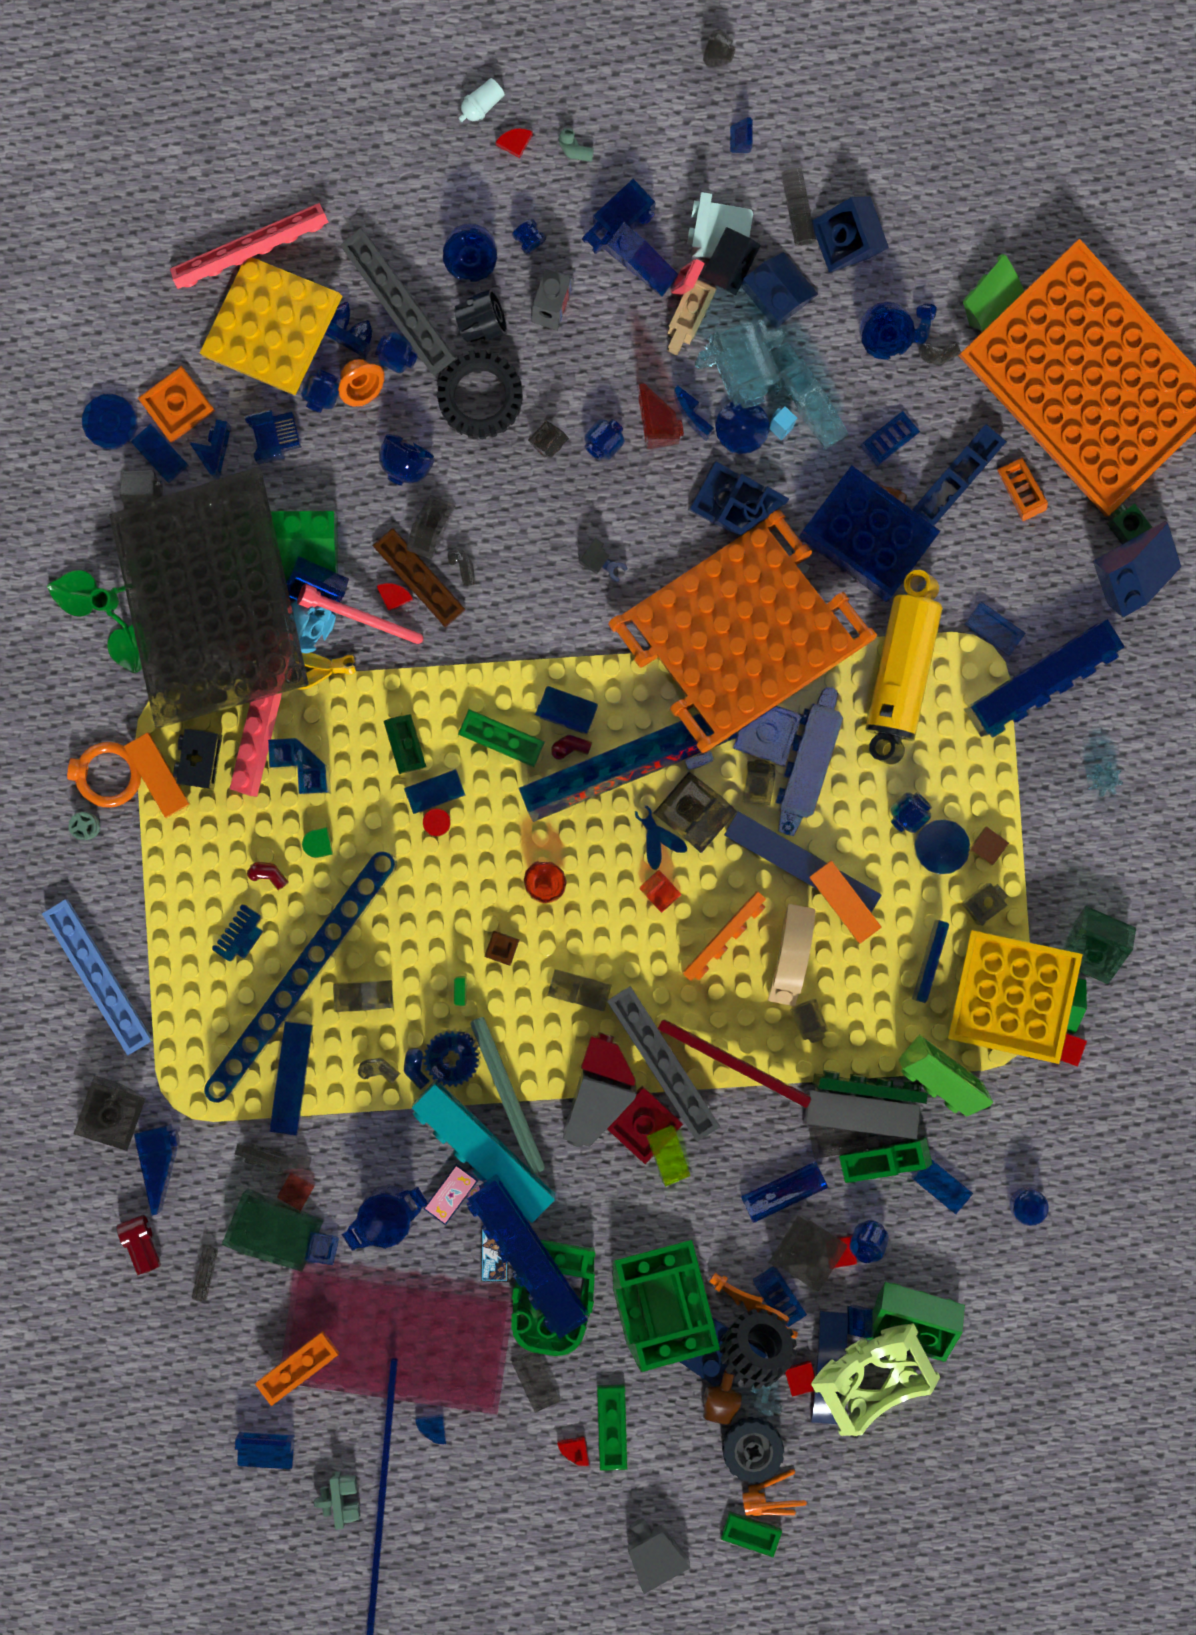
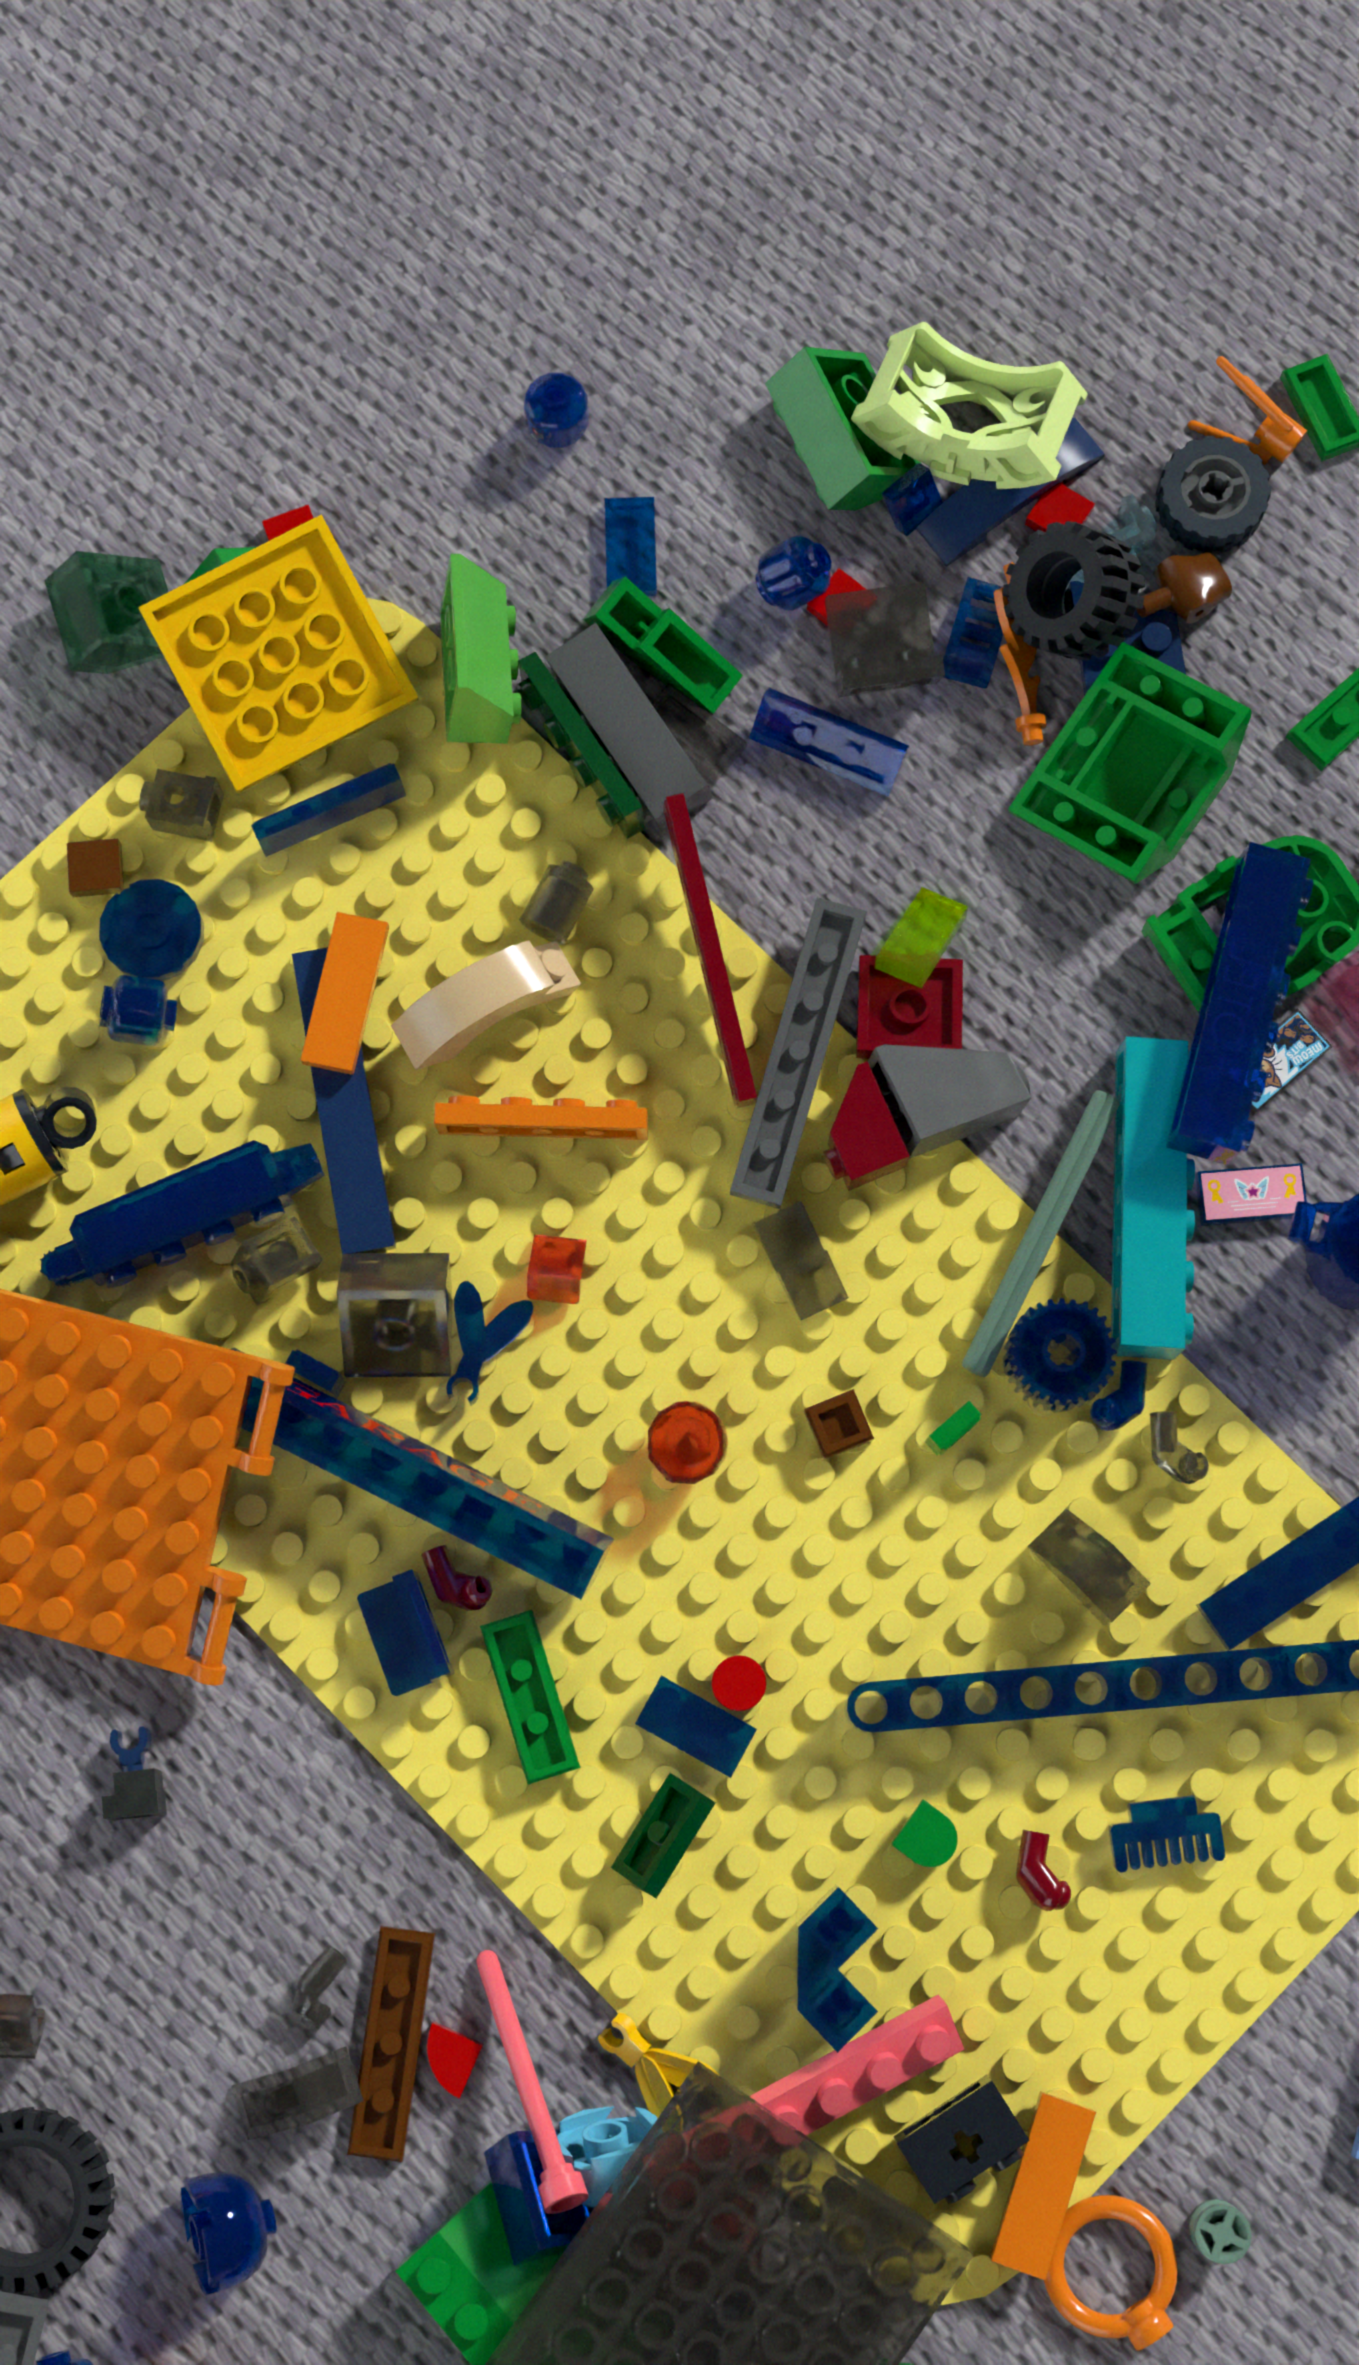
camera: 130 degrees left, 10 degrees down
clear blue tile [733,705,803,767] -> none

